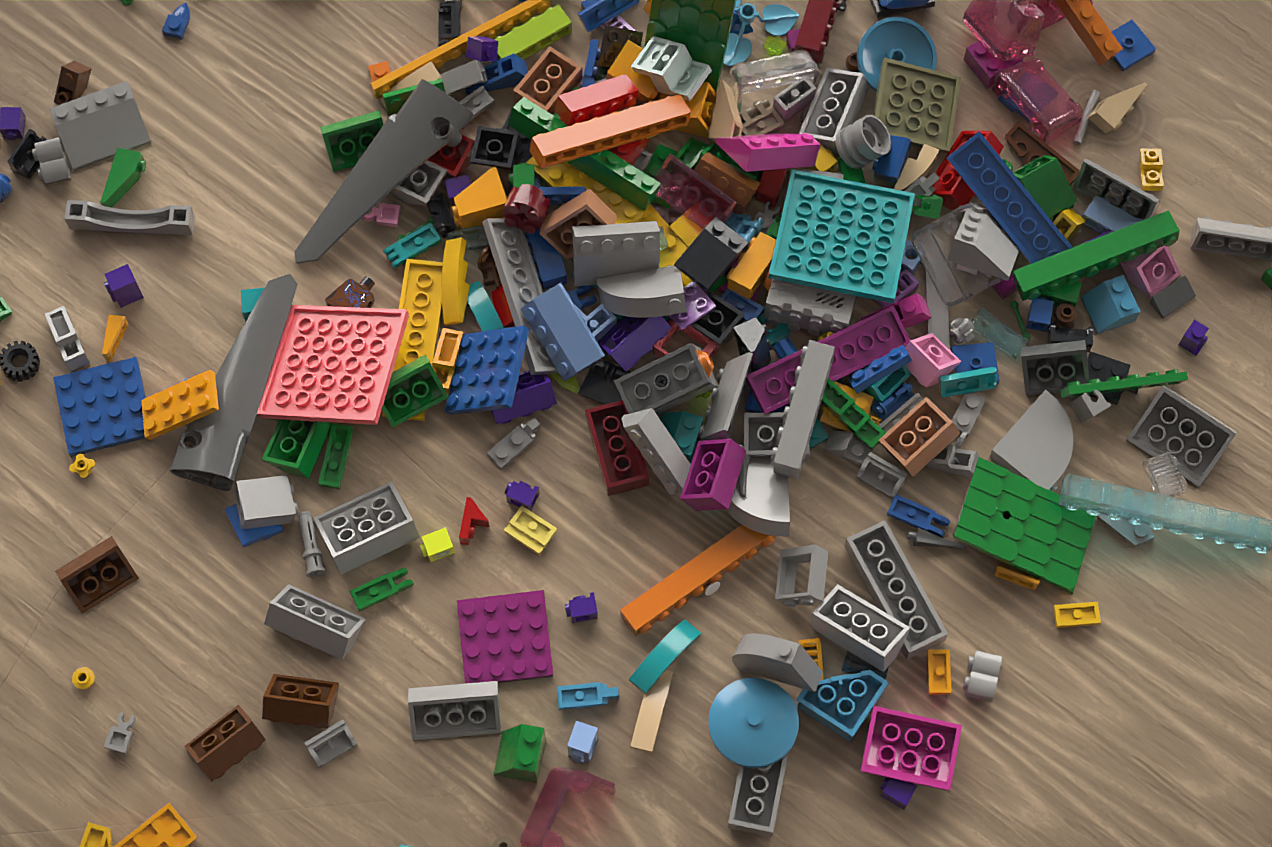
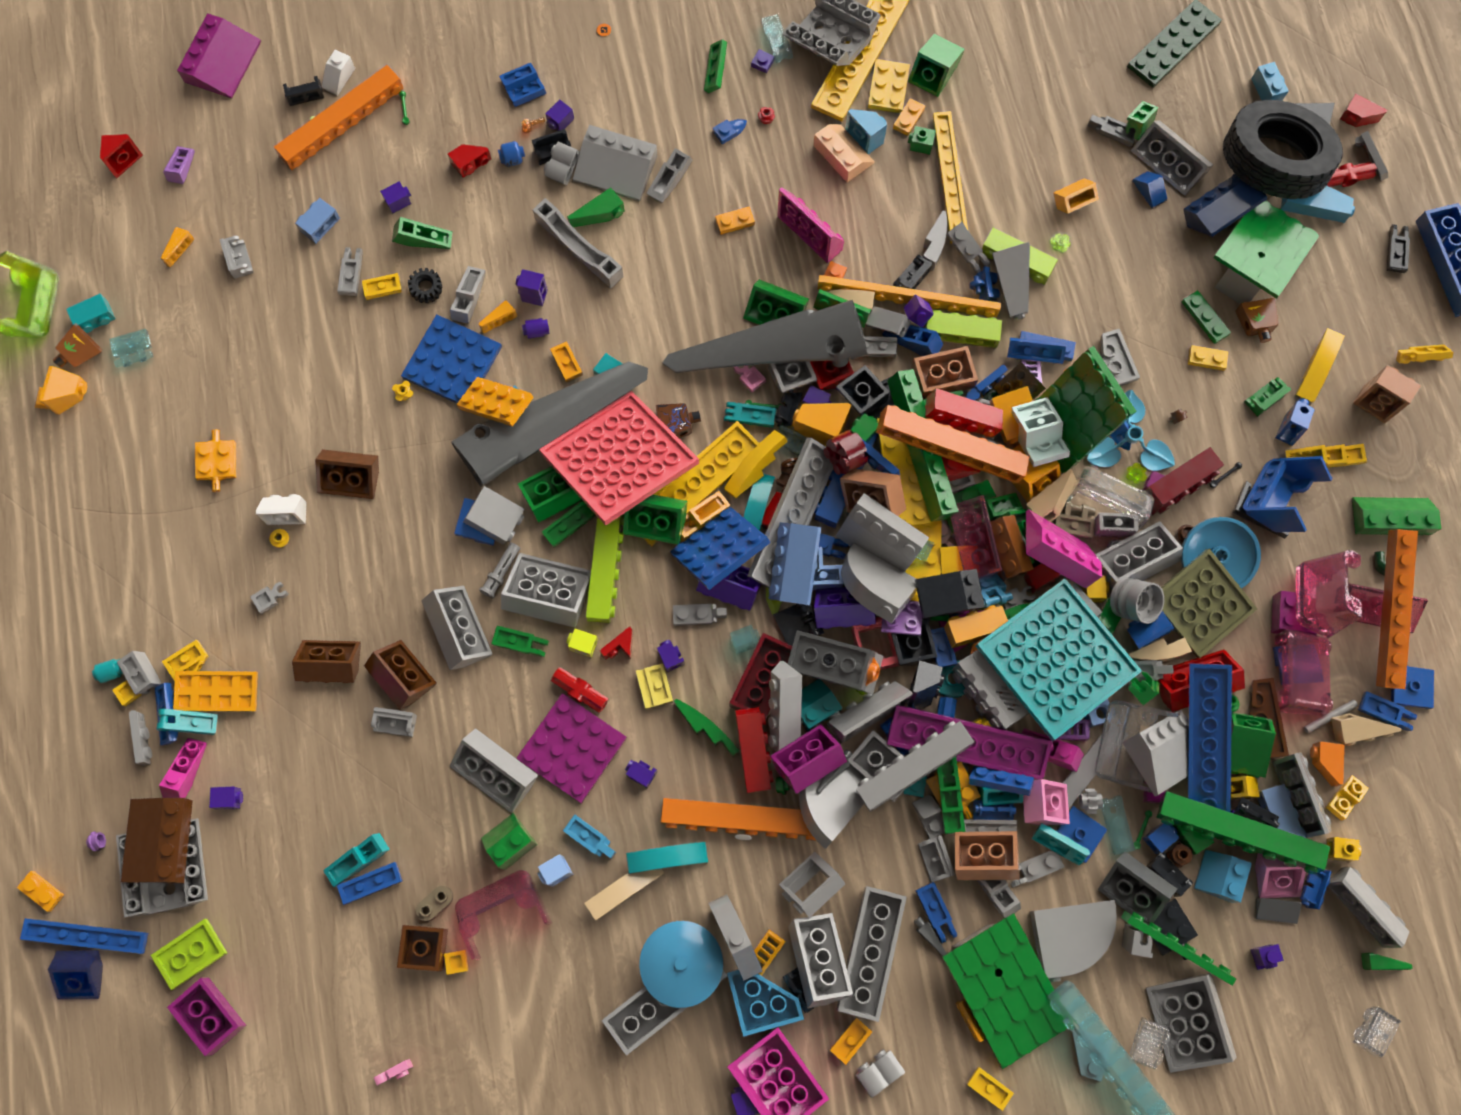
camera: 40 degrees right, 5 degrees up
reddish brown slope [54,61,92,105] -> none
none -> white slope [256,494,306,525]
none -> dark purple brick [522,318,550,339]
none -> light orange plate [550,341,583,382]
none -> red piece [550,667,609,713]
none -> lime brick [586,514,624,623]
none -> light grey slope [647,148,693,202]
none -> green slope [674,699,740,758]
none -> light orange plate [715,206,755,235]
none -> clear light blue brick [730,625,760,654]
none -> red brick [735,707,774,793]
none -> green plate [775,776,790,795]
none -> dark pink slope [777,187,844,263]
none -> black hinge [1233,797,1280,828]
none -> blue hinge [1300,870,1332,910]
none -> orange slope [1310,741,1344,787]
none -> yellow brick [1327,837,1361,862]
none -> blue hinge [1358,691,1417,731]

